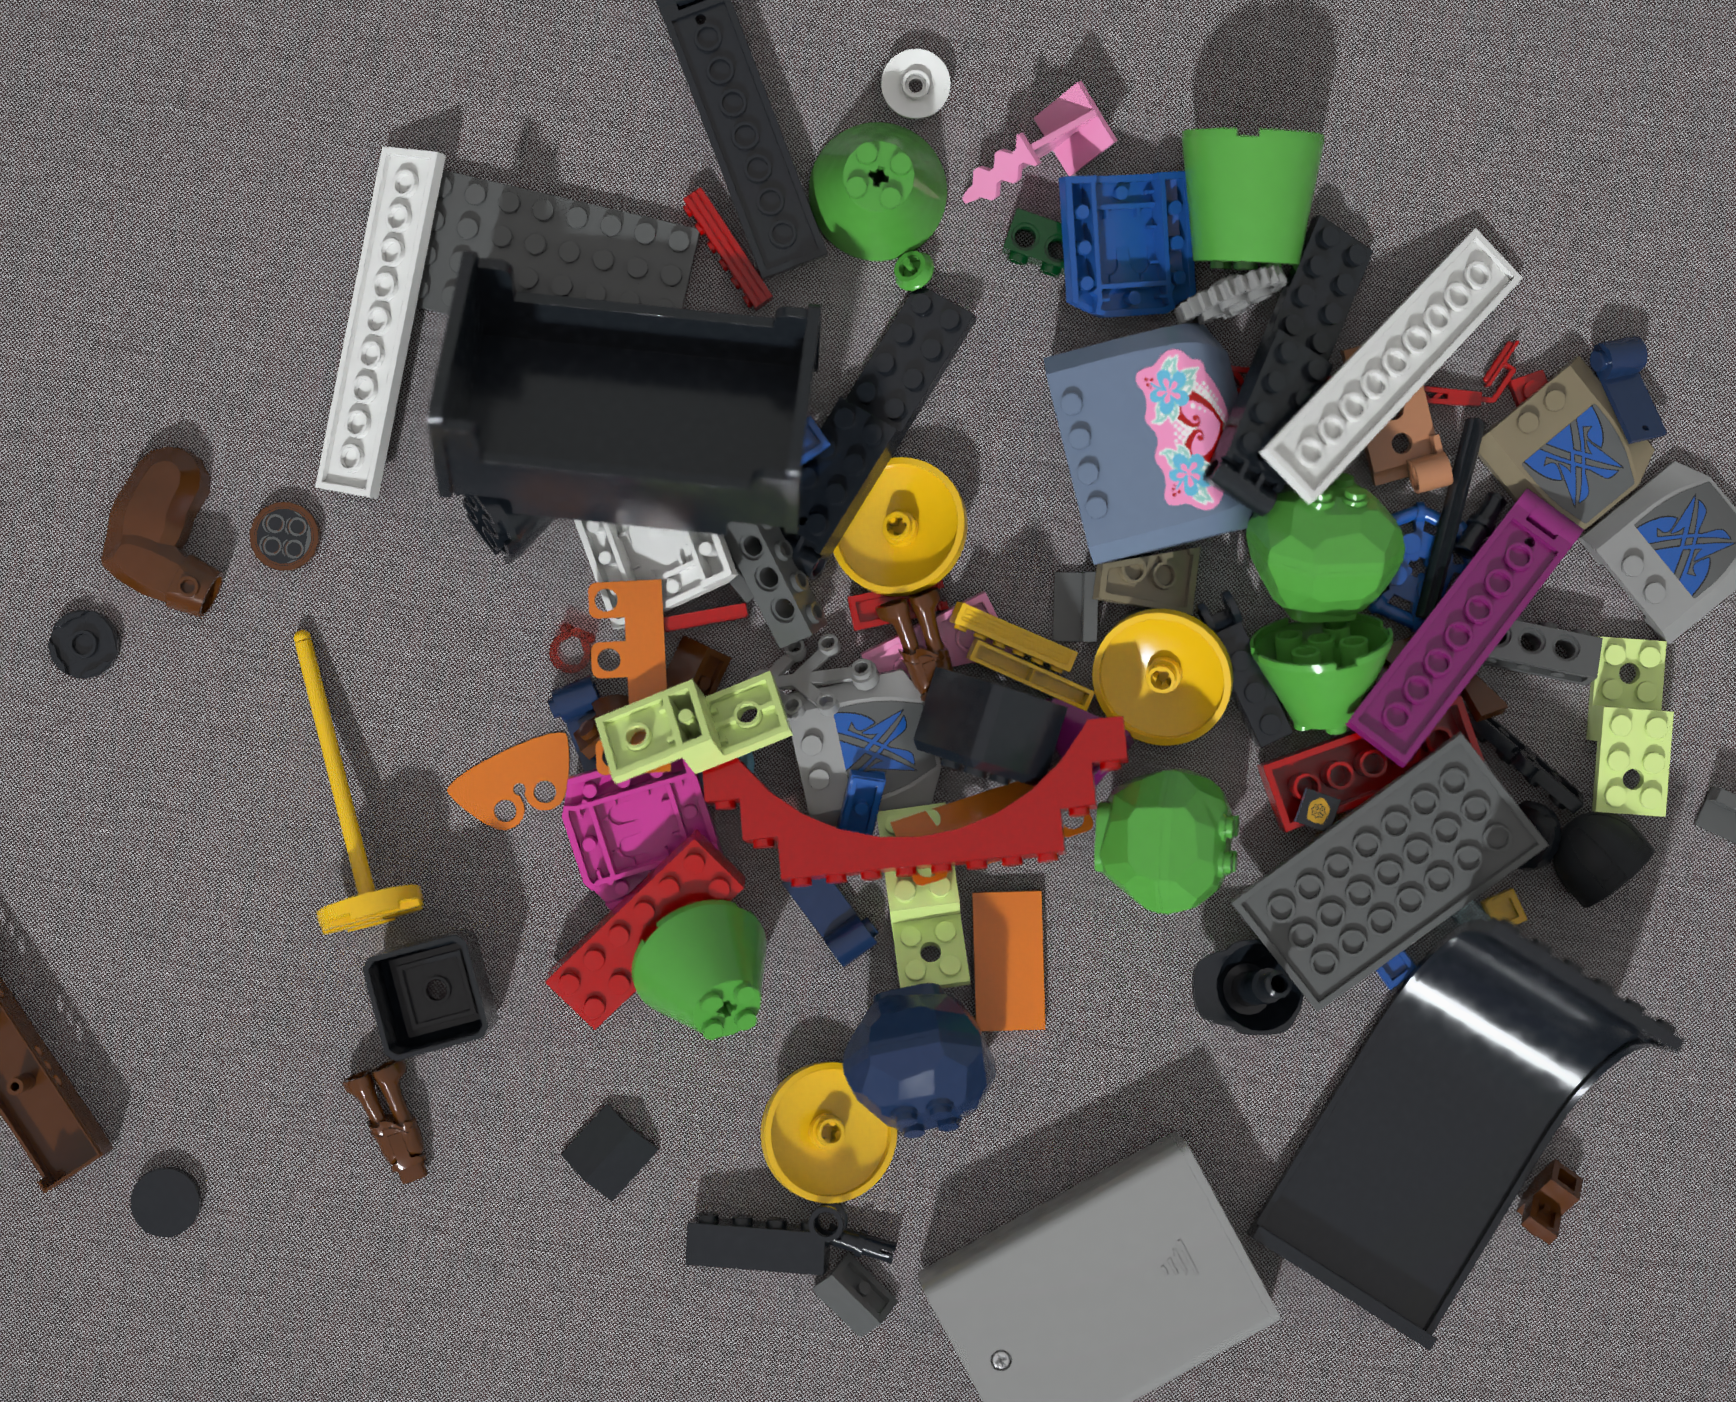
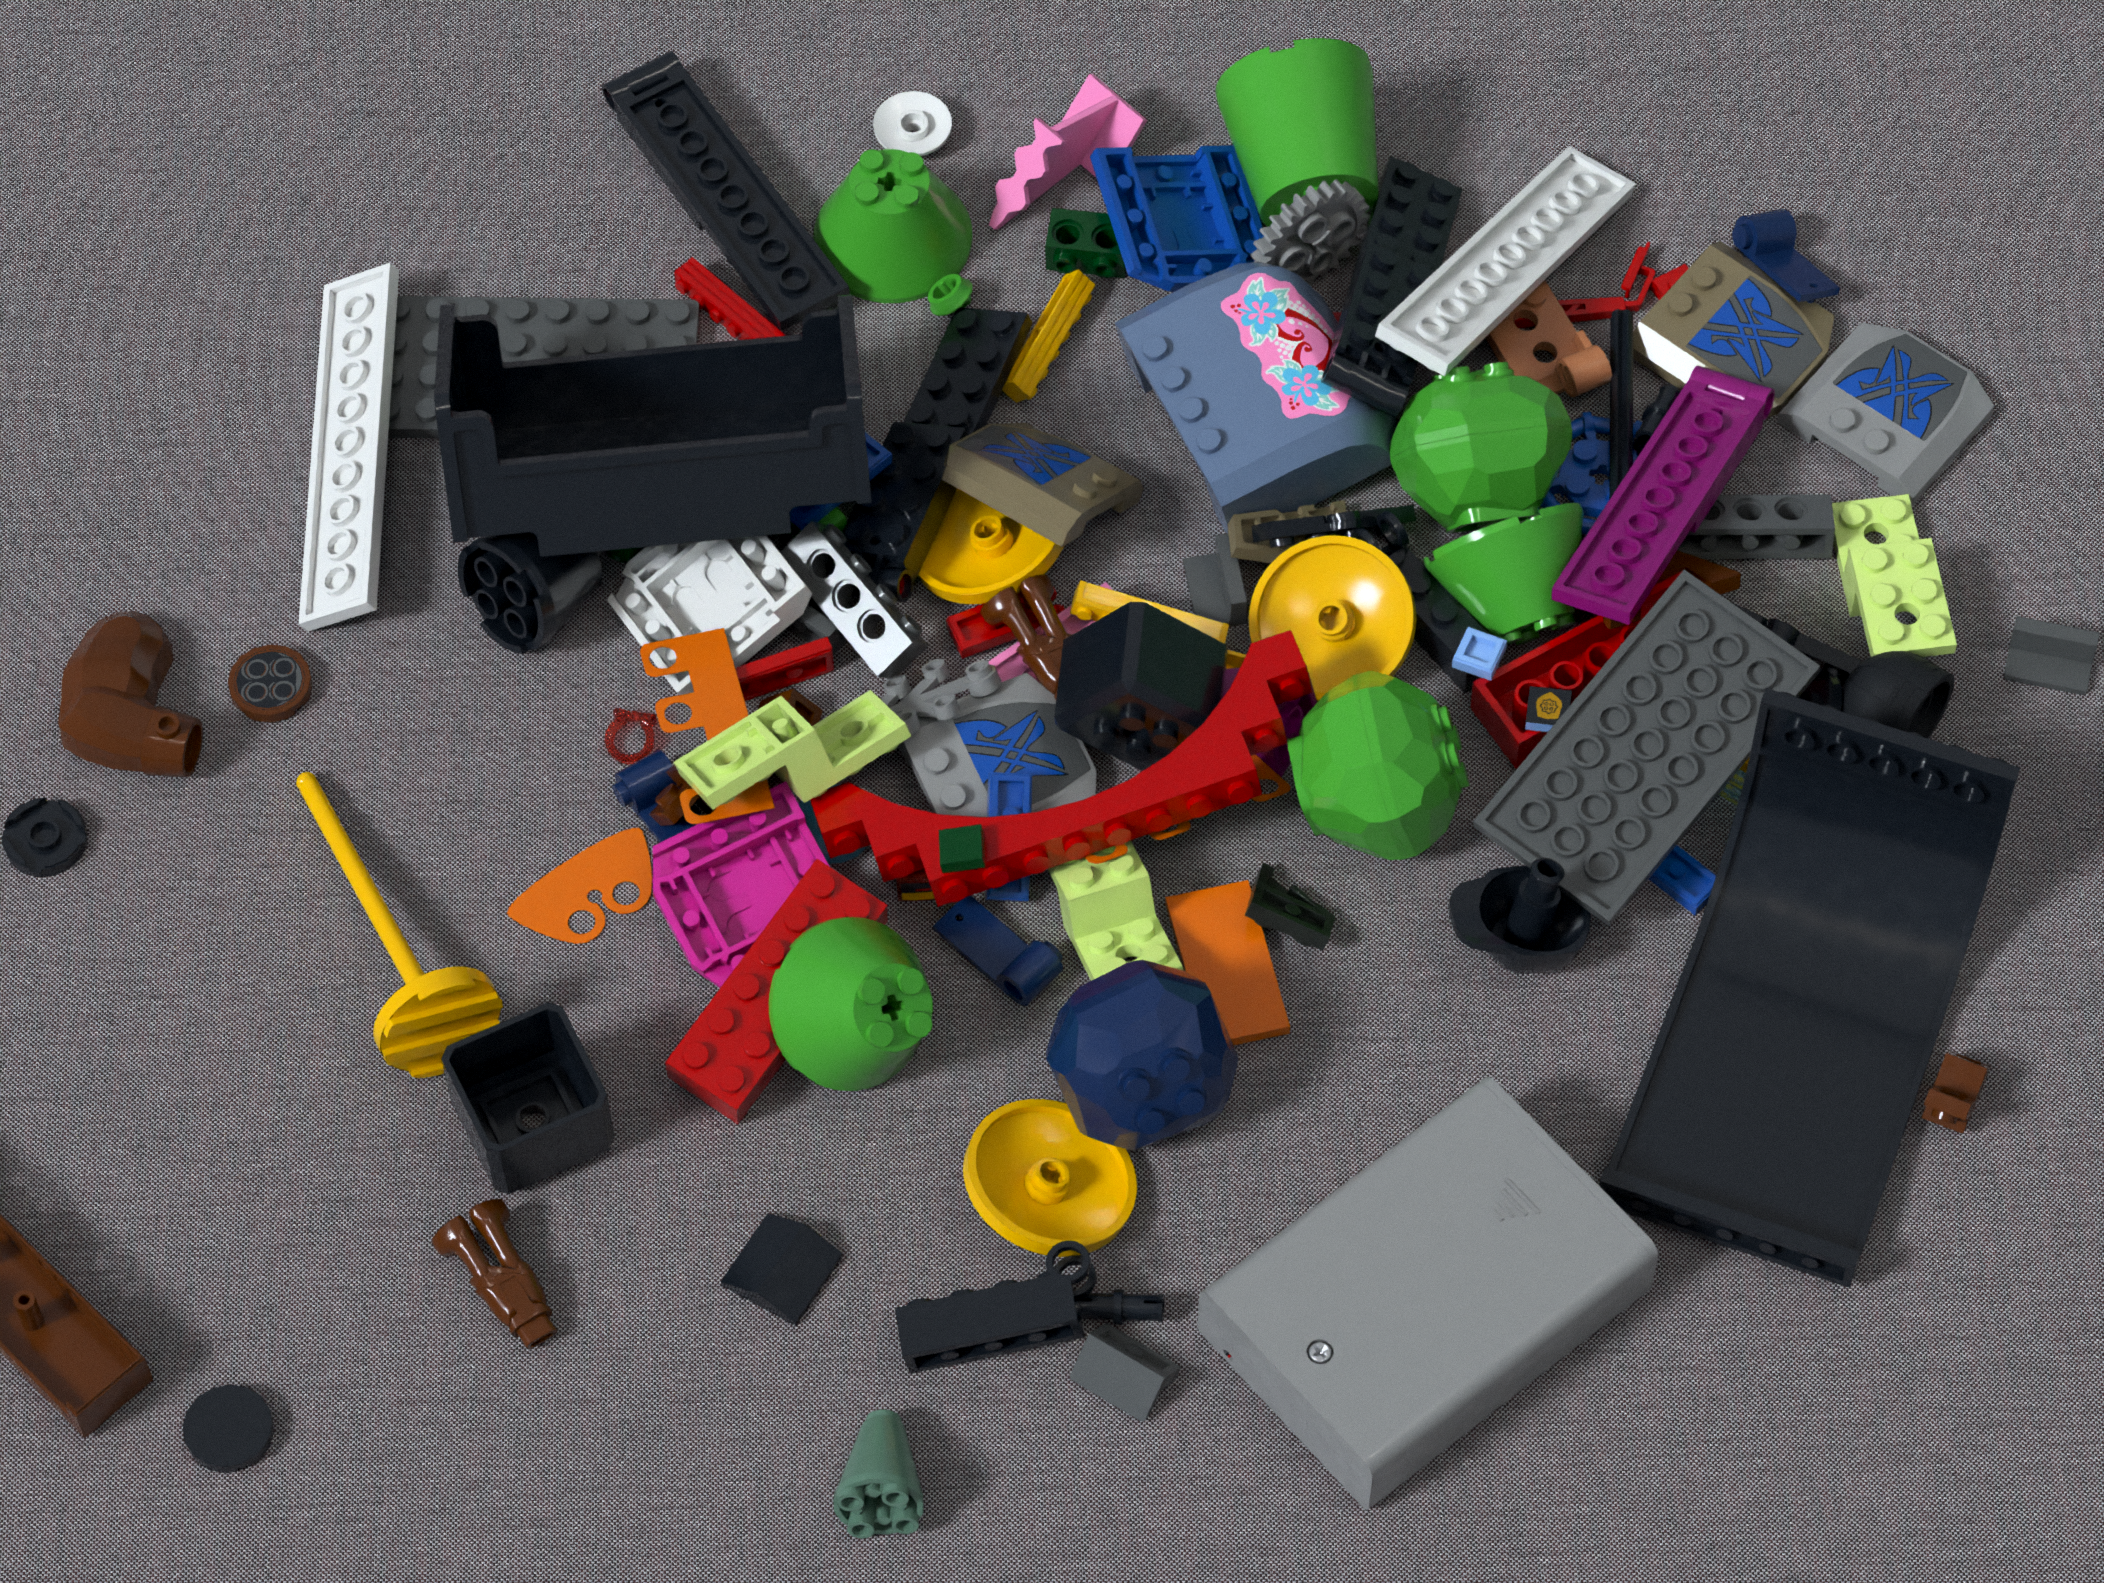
camera: 10 degrees left, 30 degrees down
none -> sand green cone [833,1409,924,1539]
none -> dark green tile [939,824,985,873]
none -> dark tan wedge [942,423,1144,547]
none -> yellow piece [1003,269,1095,403]
none -> pearl dark grey wing [1245,862,1335,951]
none -> black hinge [1251,505,1416,548]
none -> light blue tile [1452,627,1507,681]

